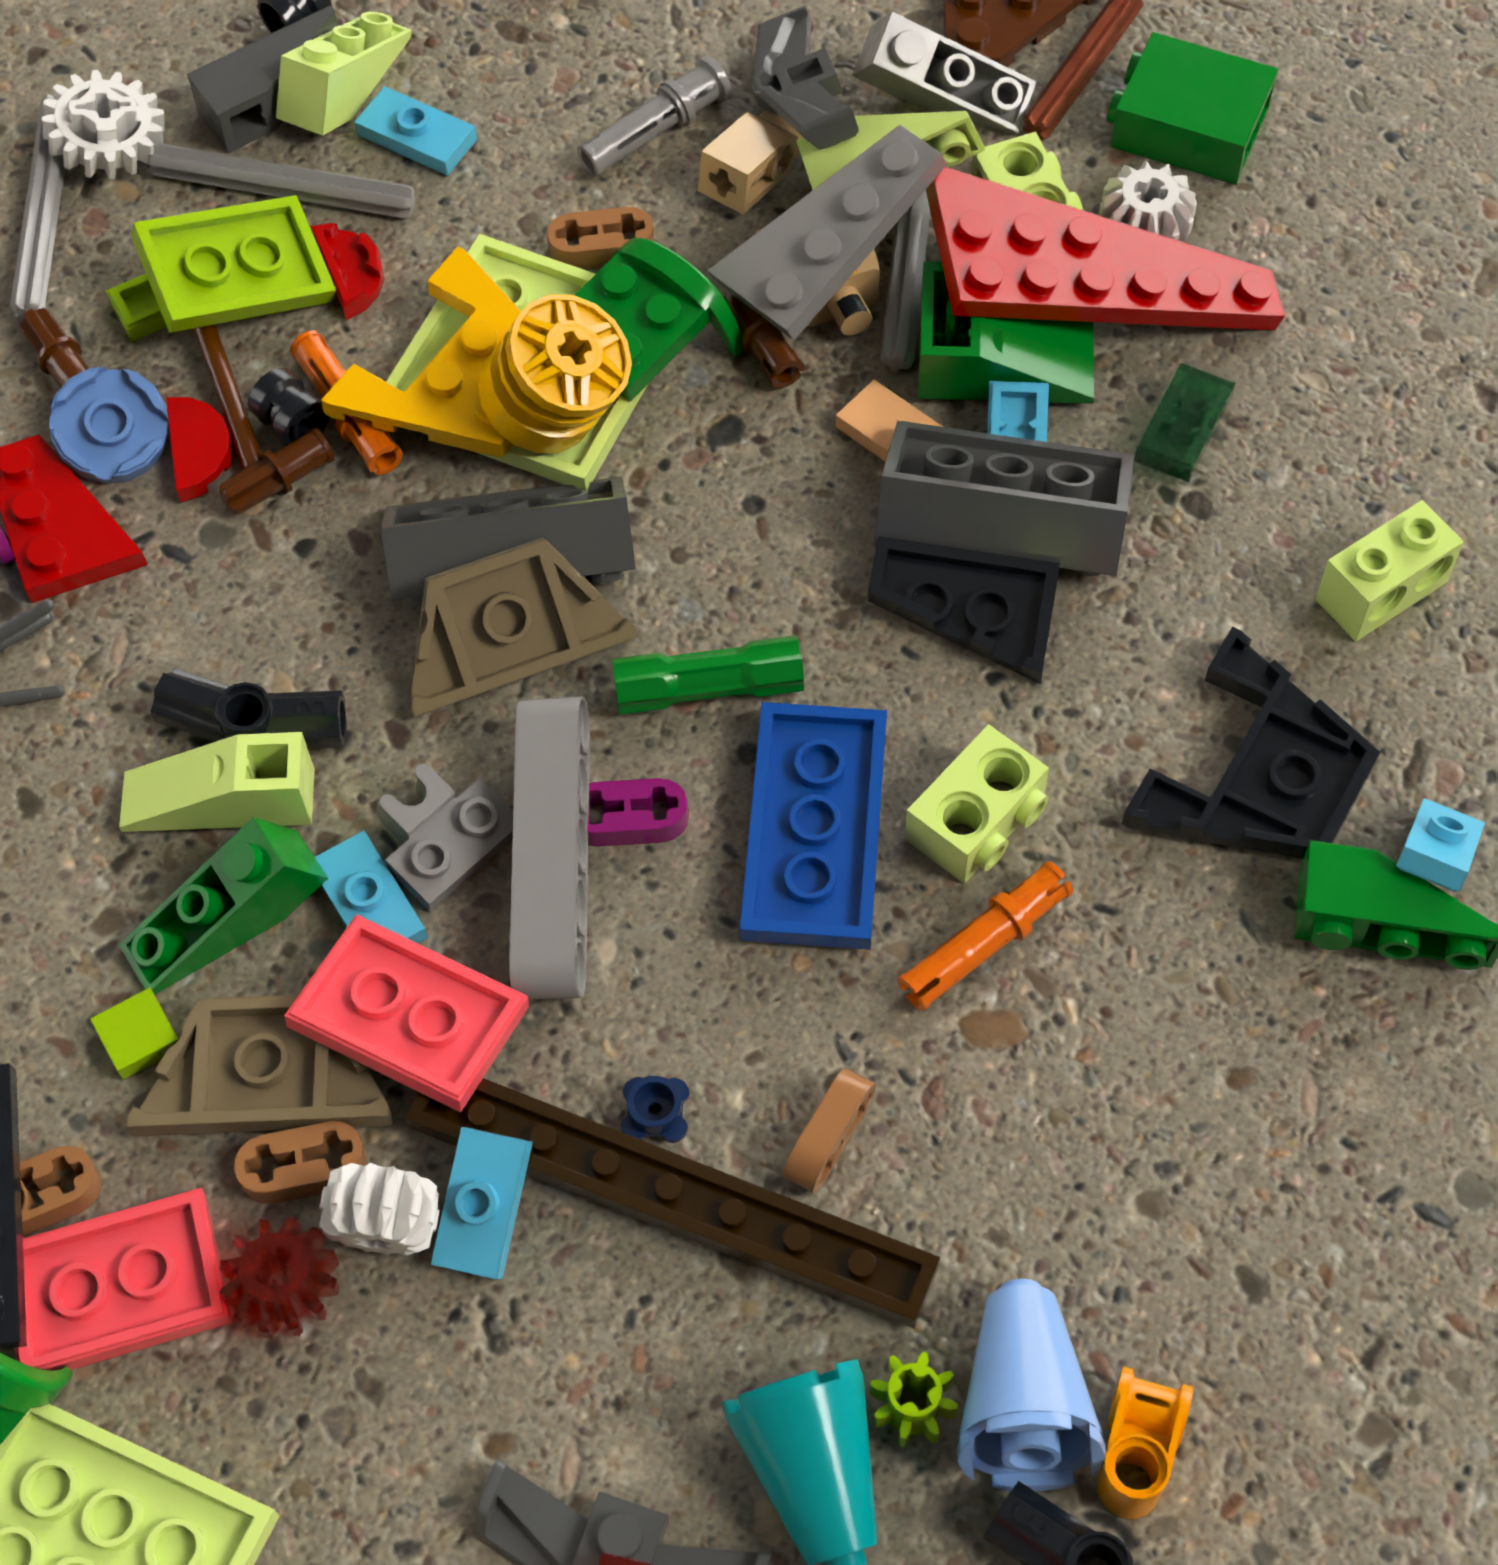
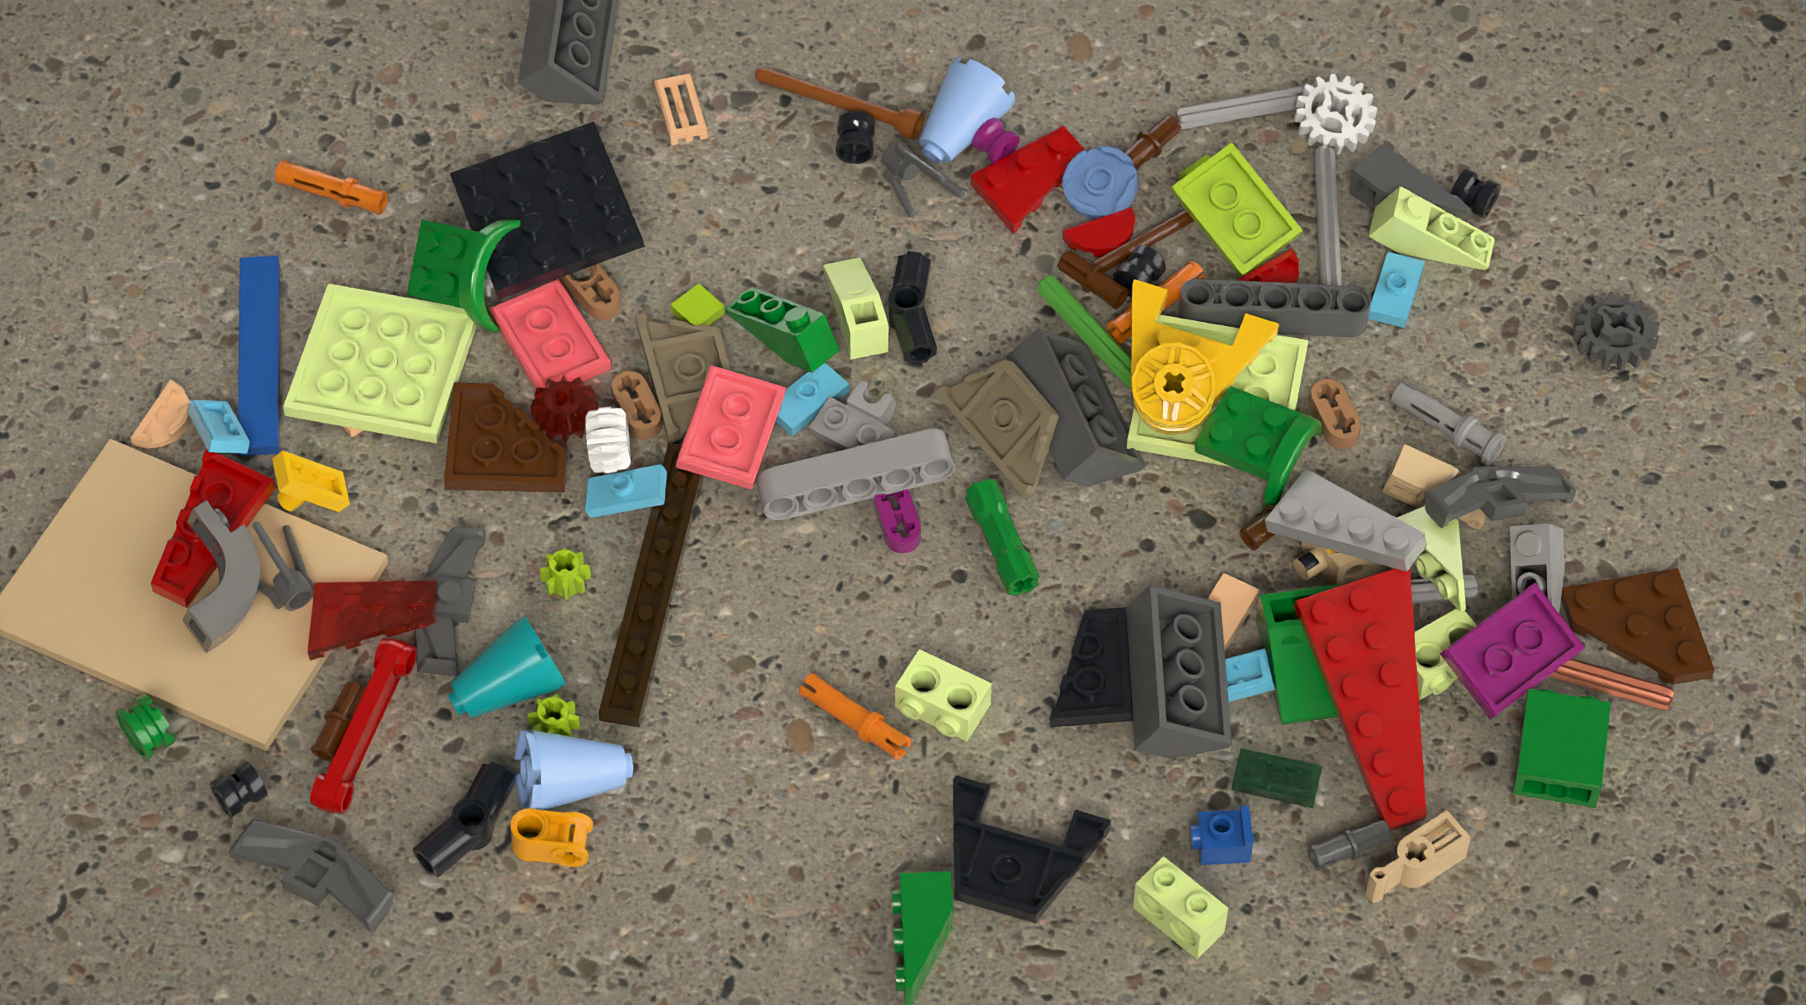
camera: 75 degrees right, 5 degrees down
dark blue plate [621,1076,689,1143] -> none
blue plate [740,702,887,950] -> none
medium nougat beam [783,1067,876,1194] -> none
white gear [1099,160,1197,241] -> none
medium azure plate [1396,798,1485,892] -> none
none -> reddish brown plate [444,383,568,493]
none -> lime gear [540,547,591,600]
none -> bright green axle [1038,275,1131,389]
none -> dark grey beam [1178,279,1371,337]
none -> blue brick [1189,805,1253,865]
none -> dark grey axle [1307,820,1392,871]
none -> tan piece [1365,810,1471,903]
none -> magenta tile [1440,583,1585,720]

